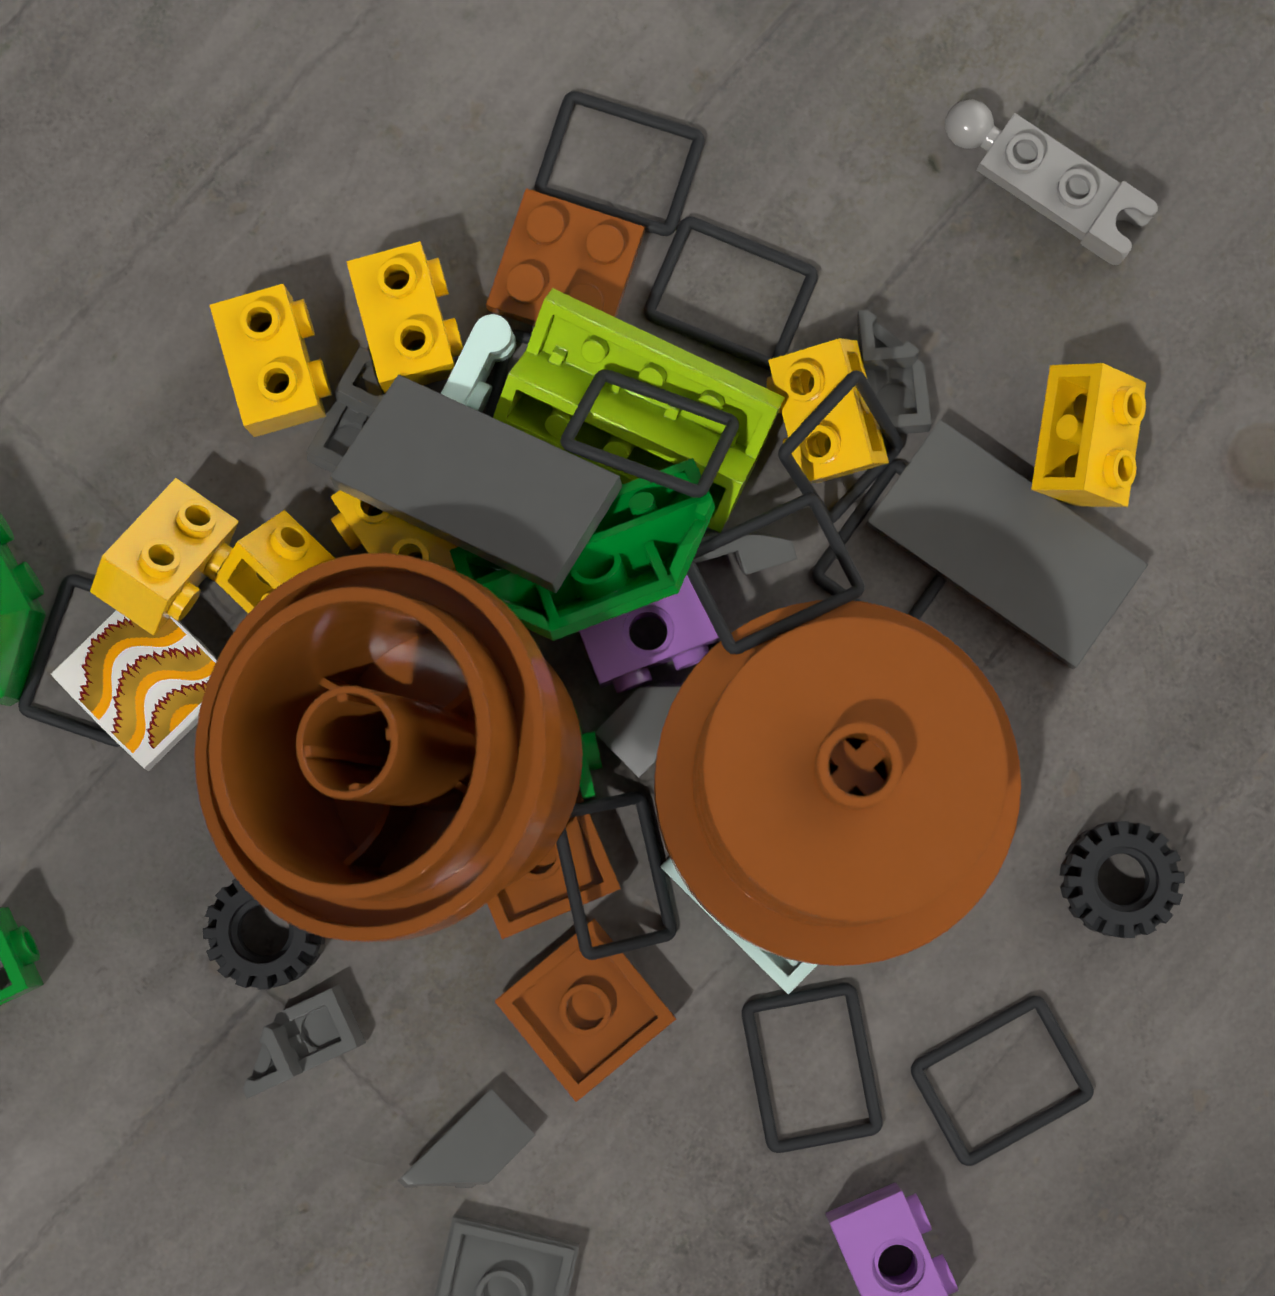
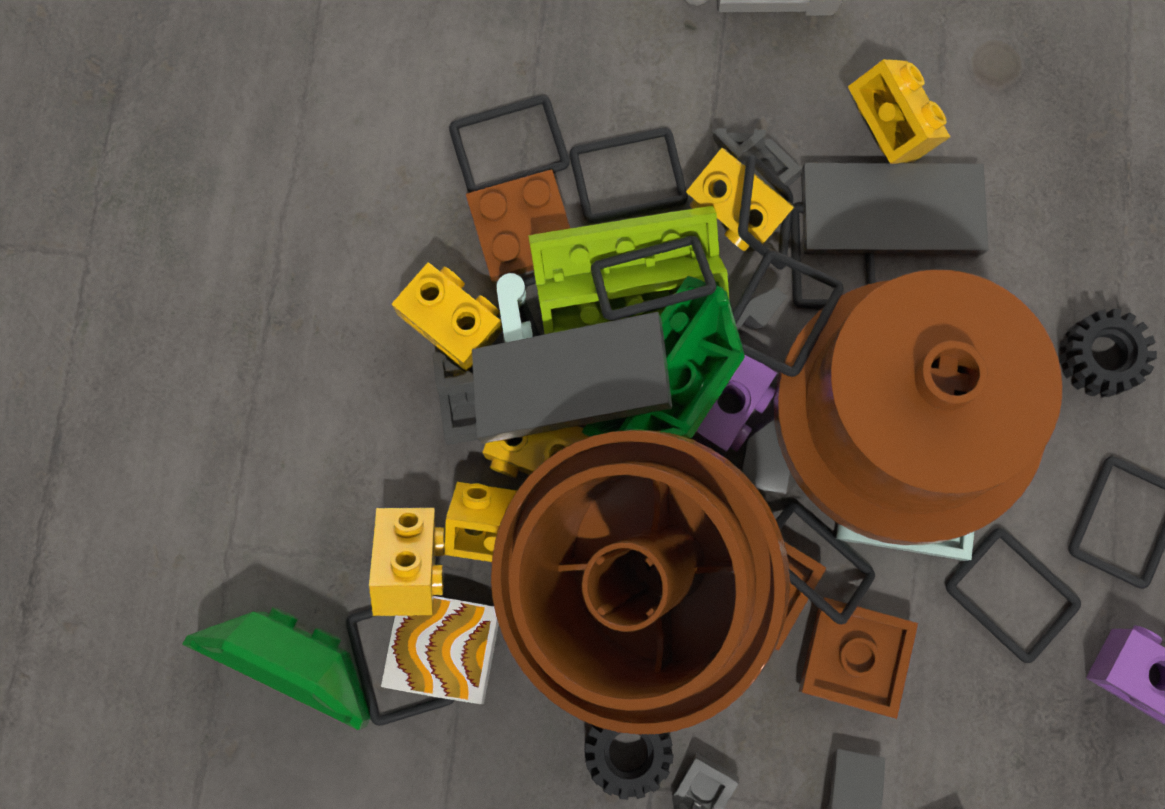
camera: 40 degrees left, 5 degrees down
yellow brick [210,284,332,437] -> none

